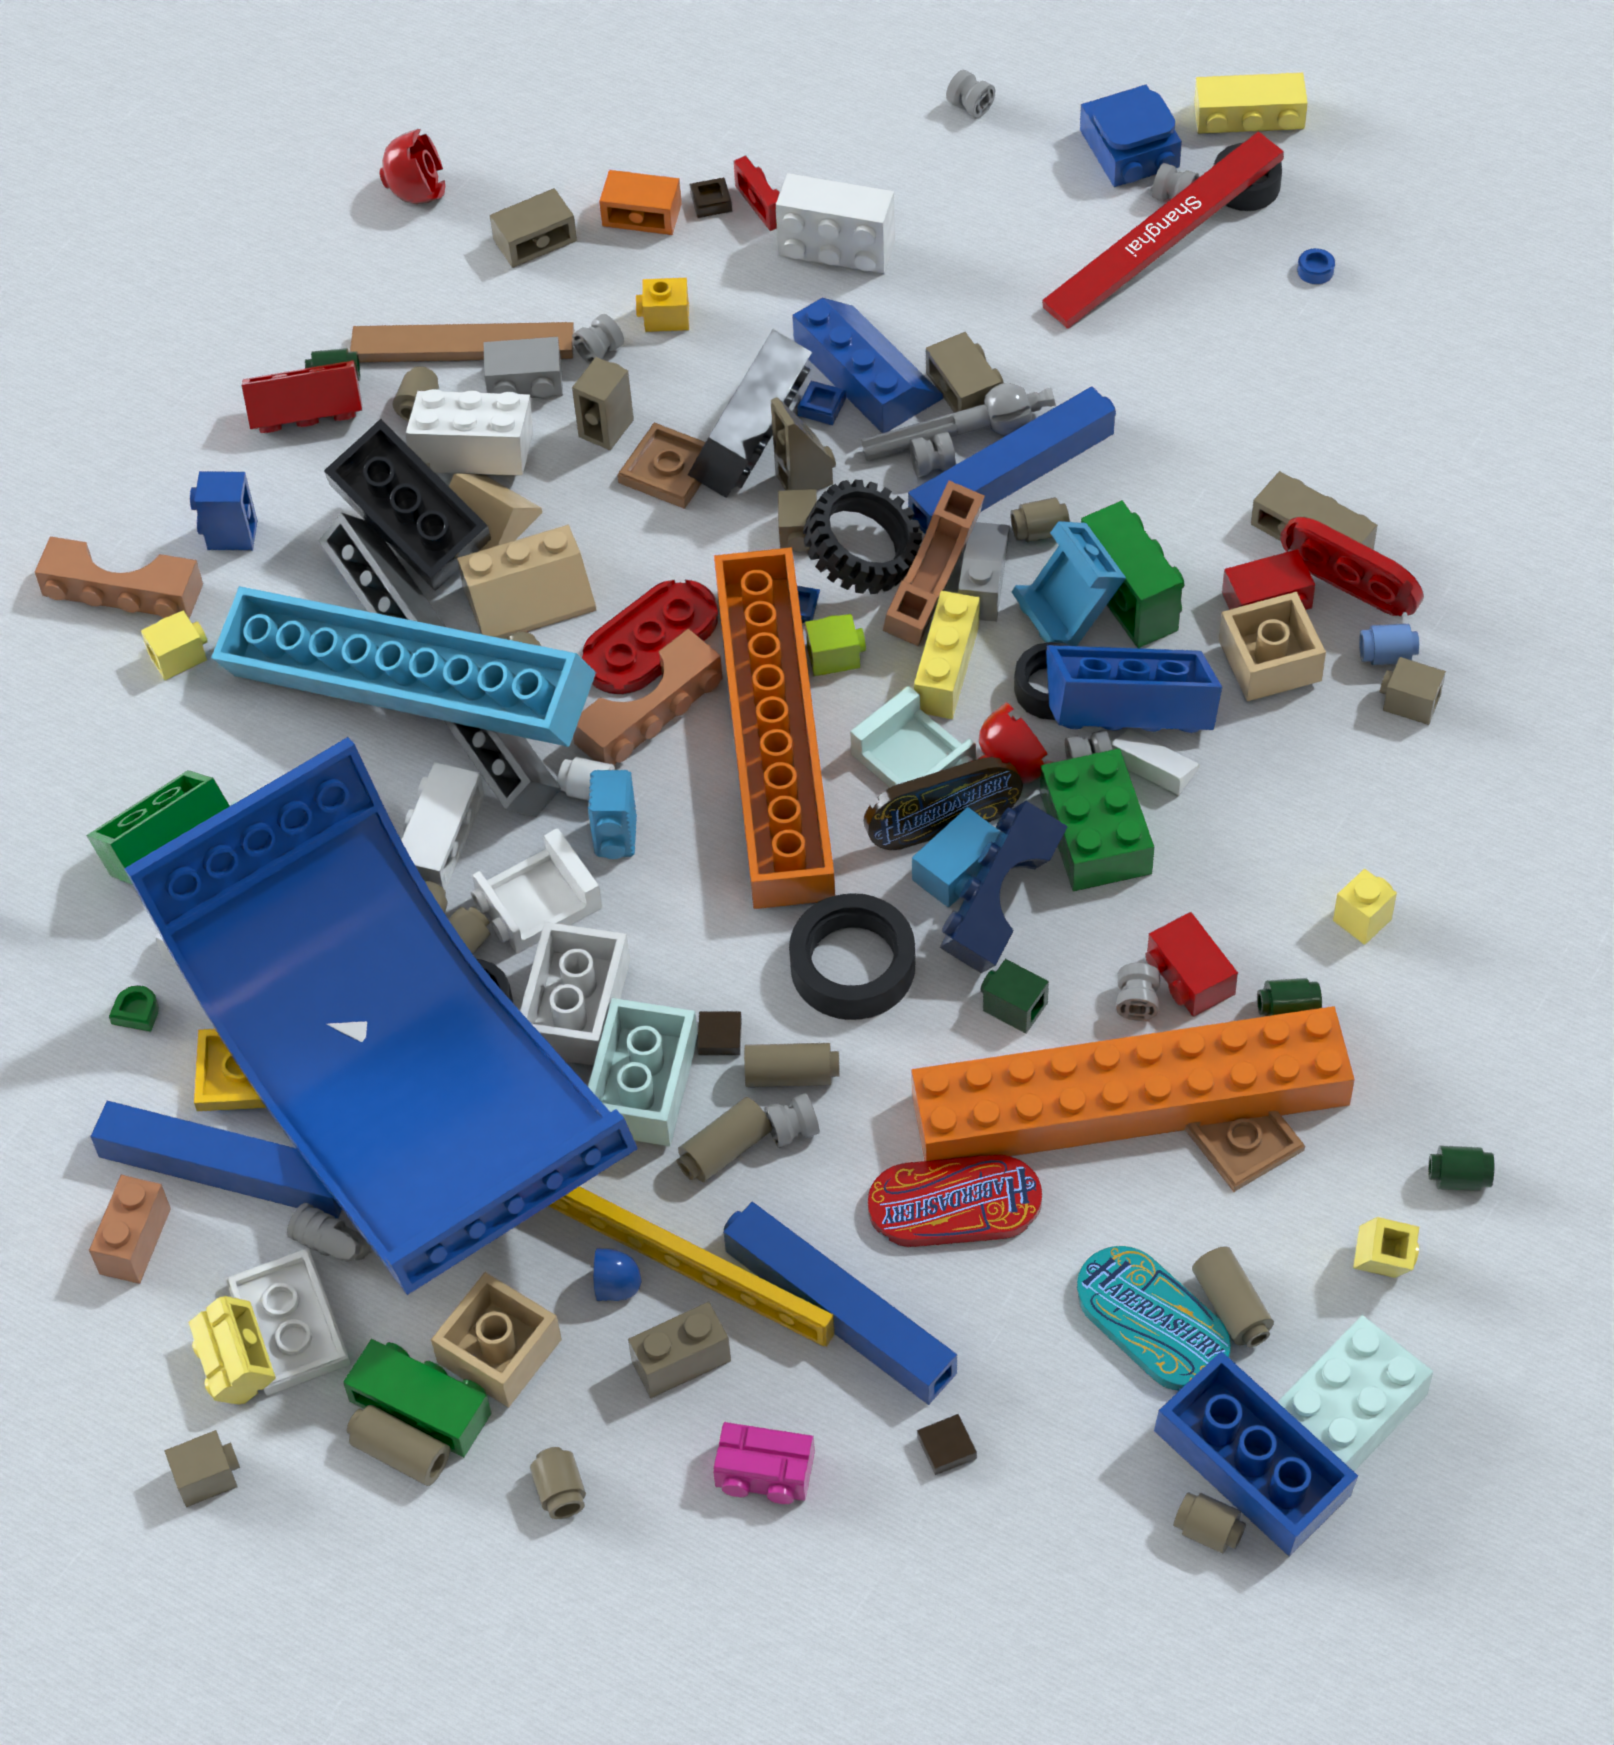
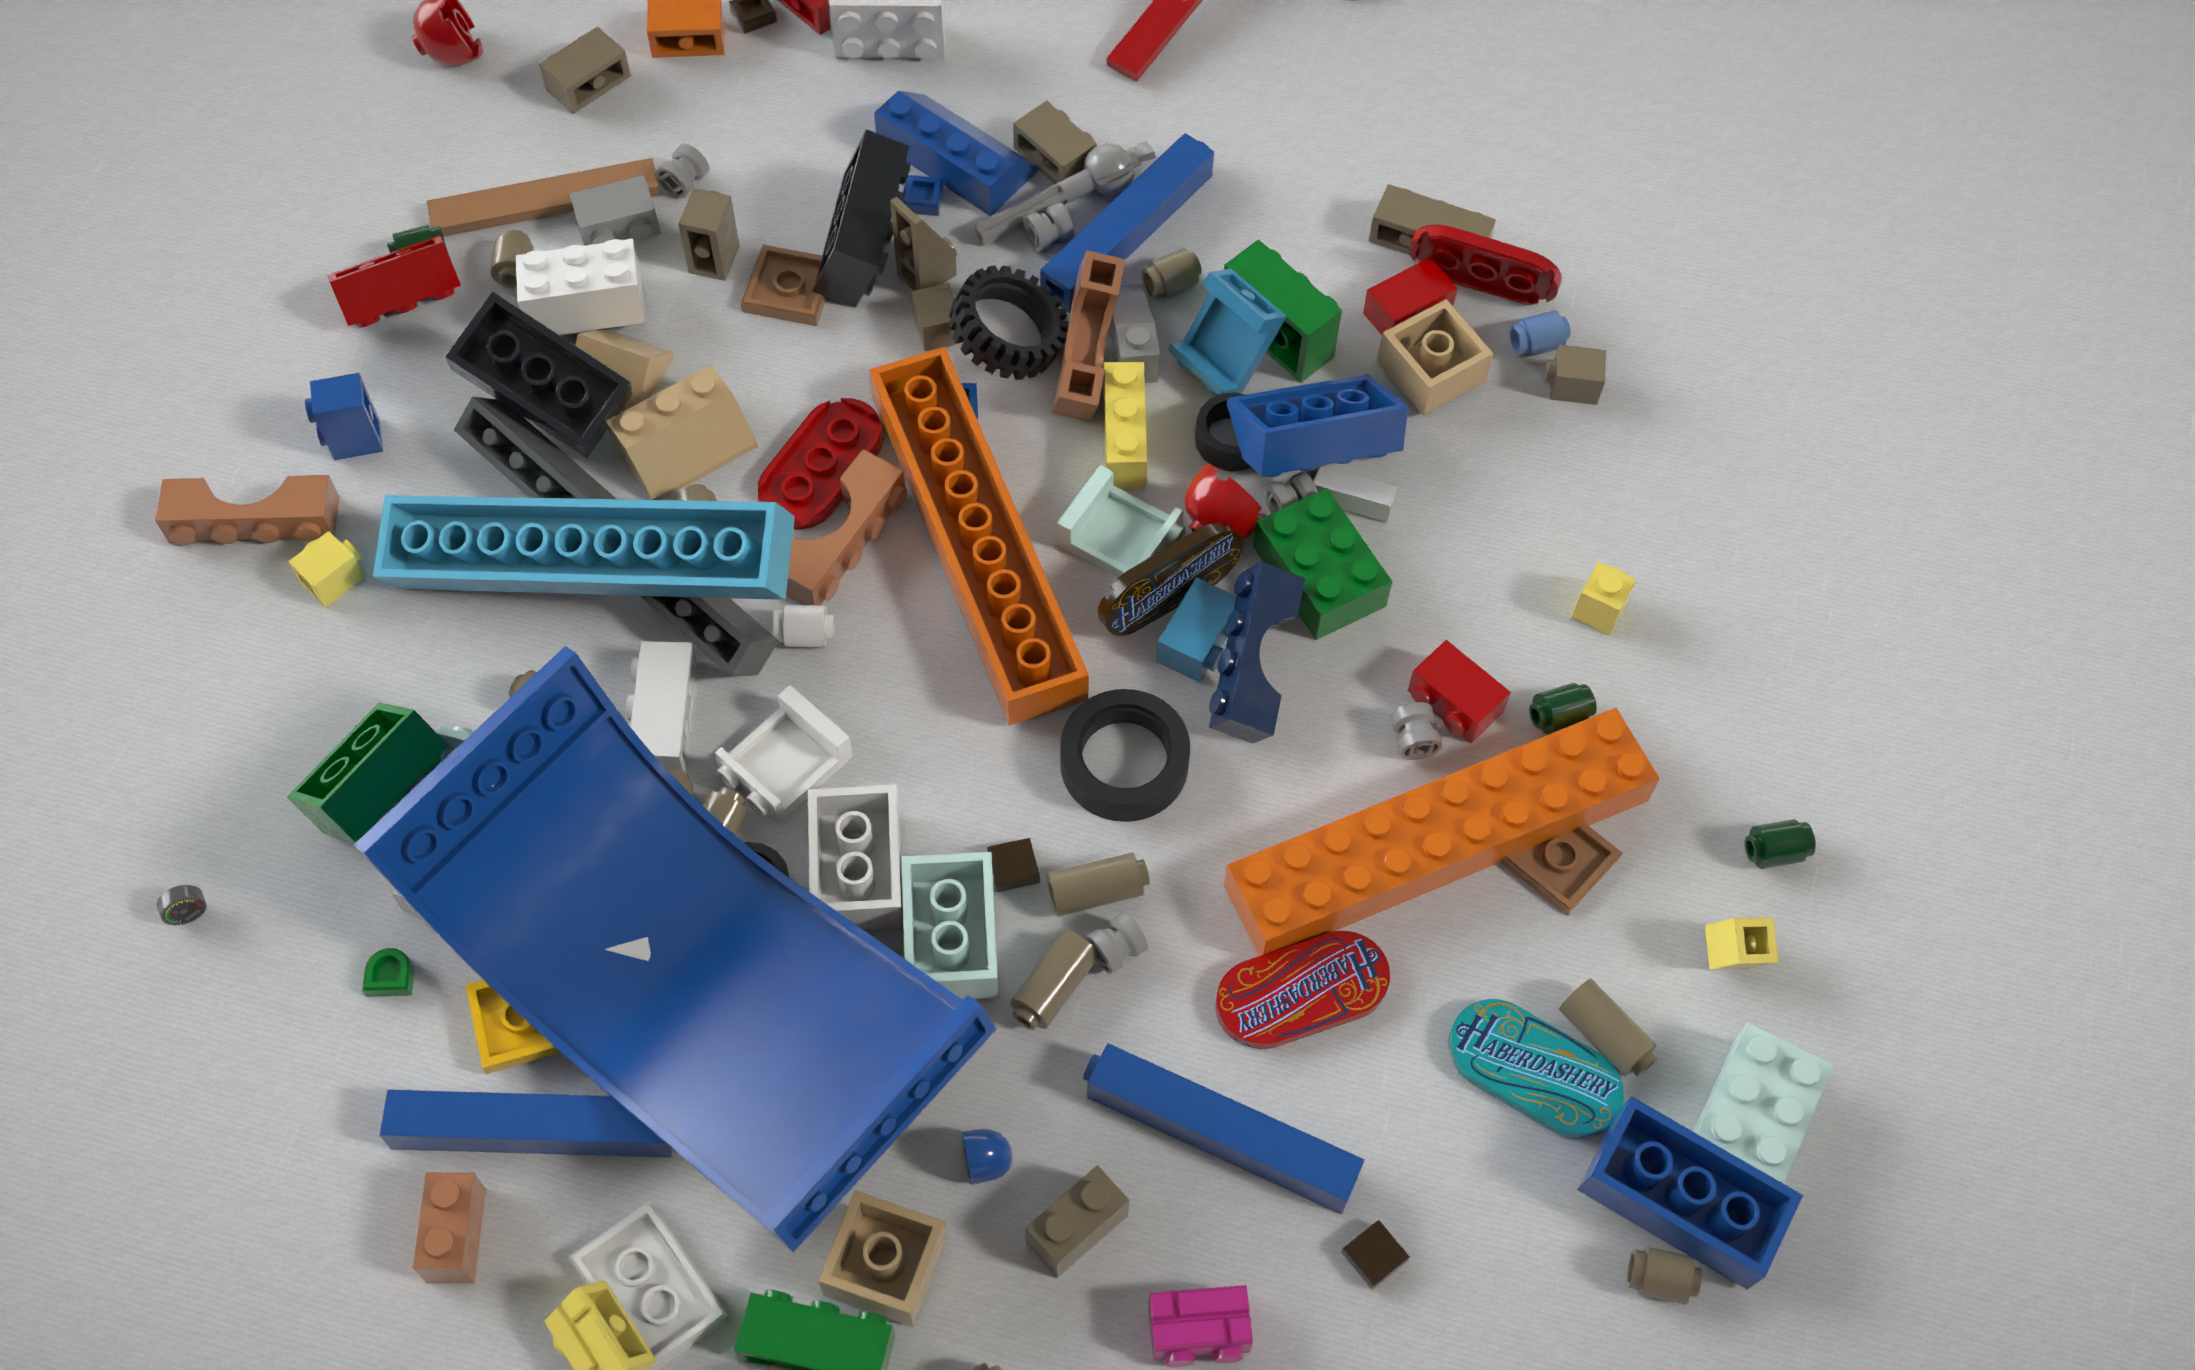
camera: 20 degrees left, 5 degrees up
light grey hinge [287,1203,372,1262] -> none
yellow tile [549,1186,834,1347] -> none
dark azure brick [588,770,637,859] -> none
yellow brick [636,277,689,332] -> none
lime brick [805,614,866,676] -> none
dark green brick [980,958,1049,1034] -> none

